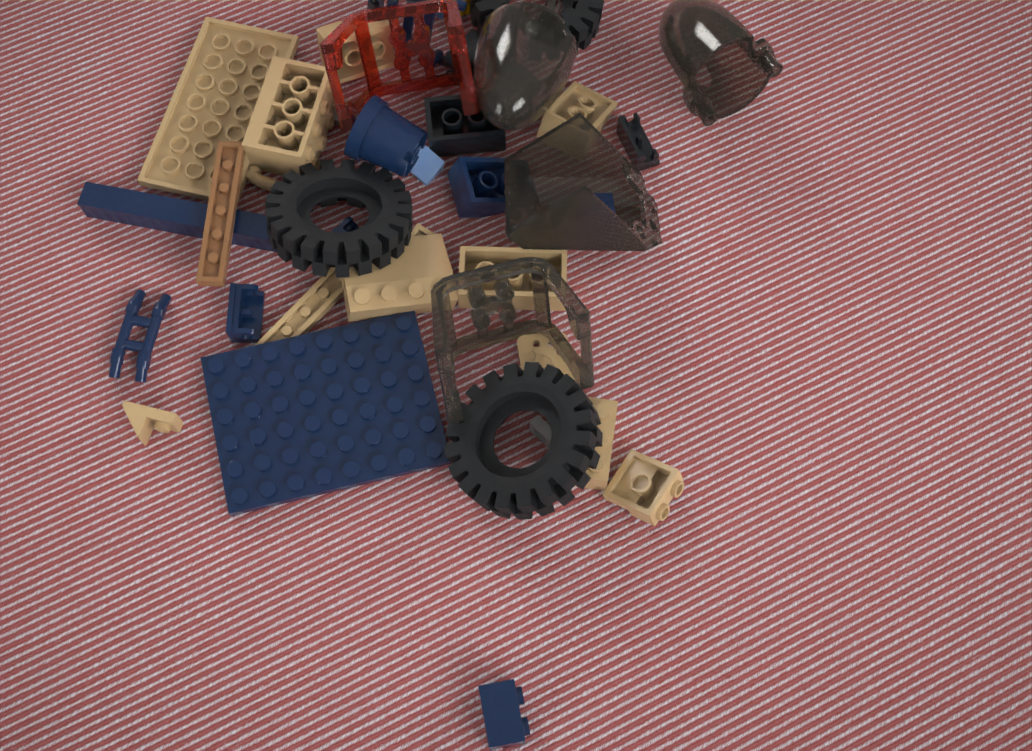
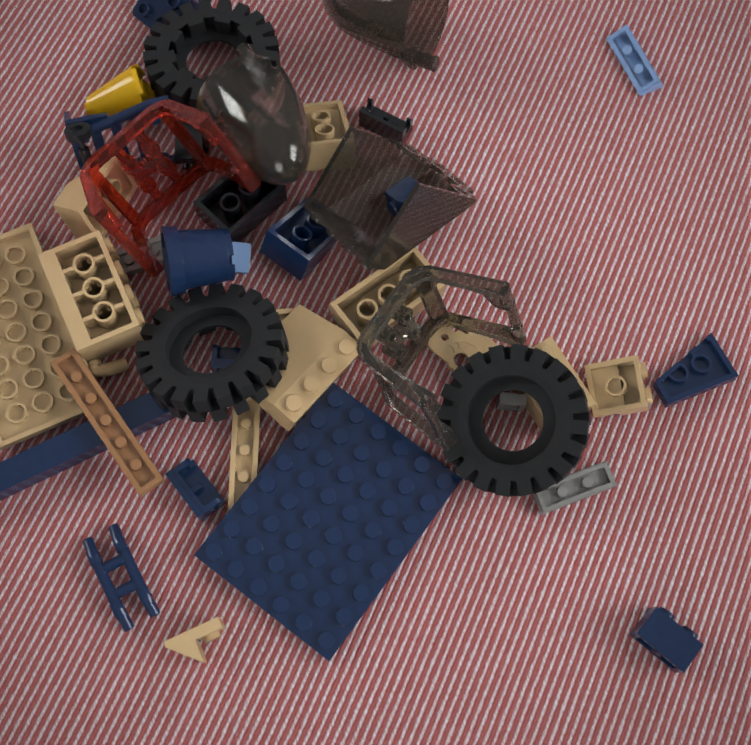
camera: 45 degrees left, 5 degrees up
none -> light grey tile [532,461,617,516]
none -> light blue slope [606,24,664,96]
none -> dark blue wing [653,333,738,408]

